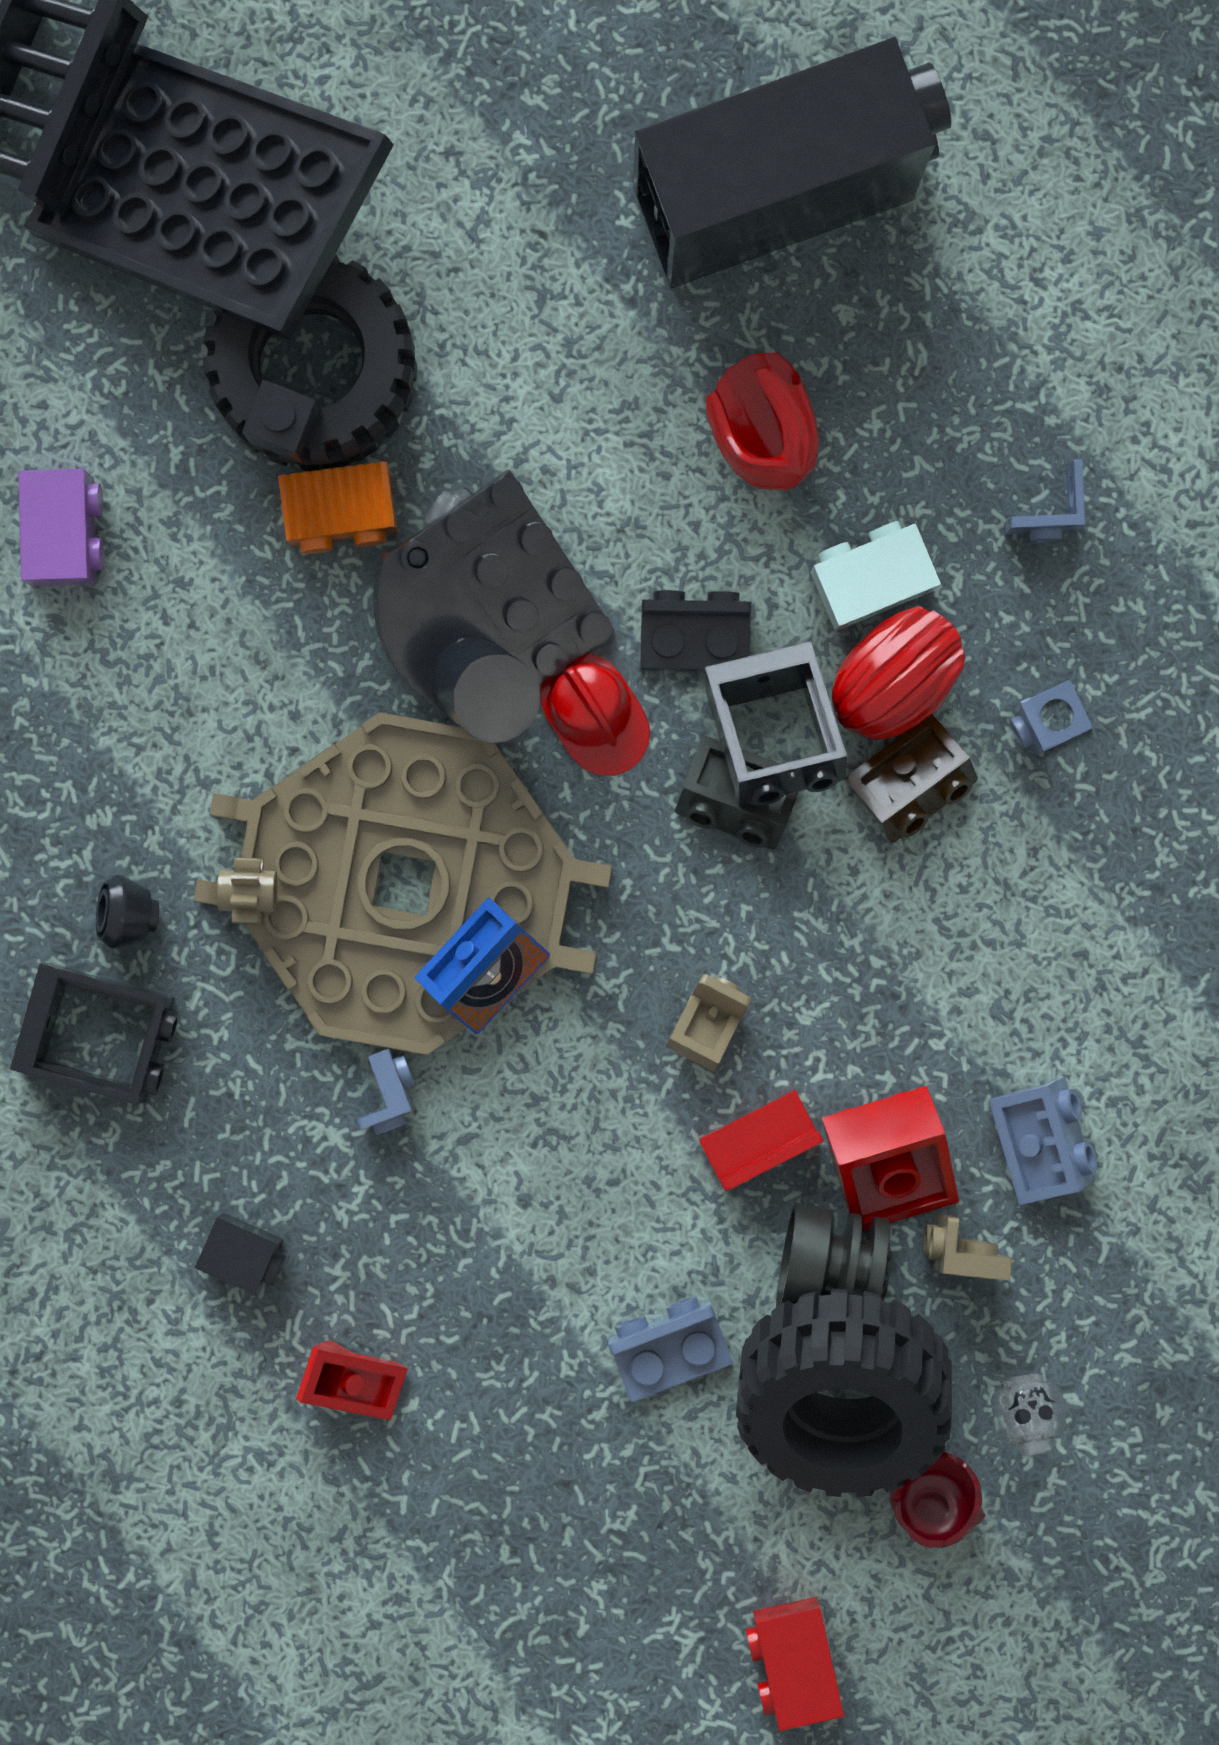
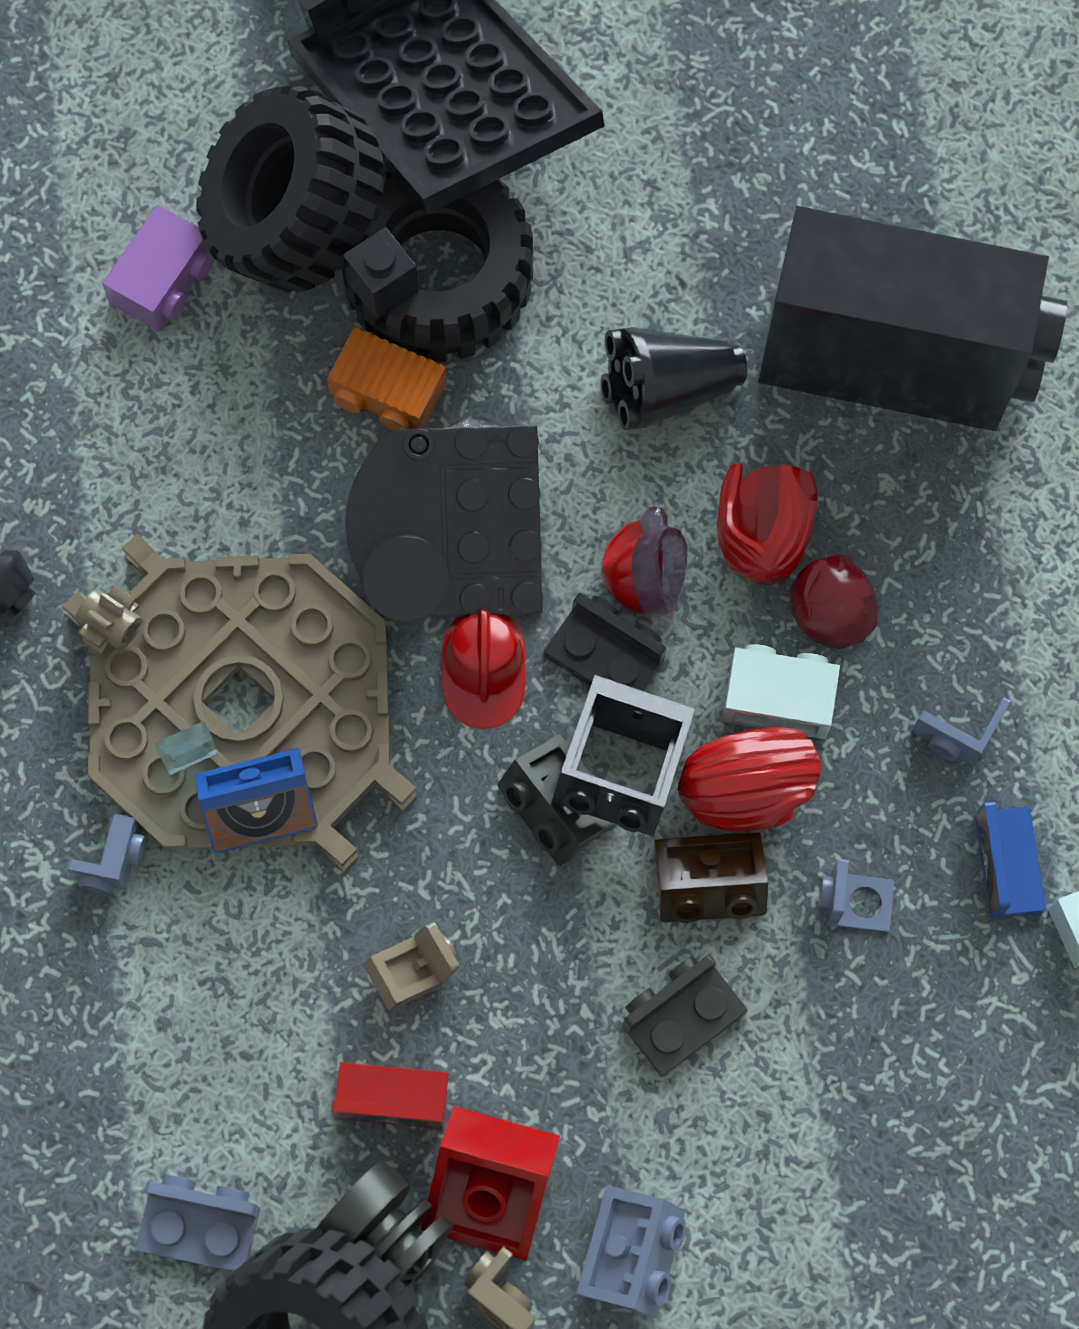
camera: 30 degrees right, 15 degrees down
none -> clear light blue tile [154,721,218,775]
none -> black tyre [196,84,384,293]
none -> black cone [600,327,747,430]
none -> clear purple piece [601,506,688,617]
none -> pearl dark grey bracket [622,954,748,1078]
none -> dark red hair [790,554,879,649]
none -> blue panel [975,801,1046,919]

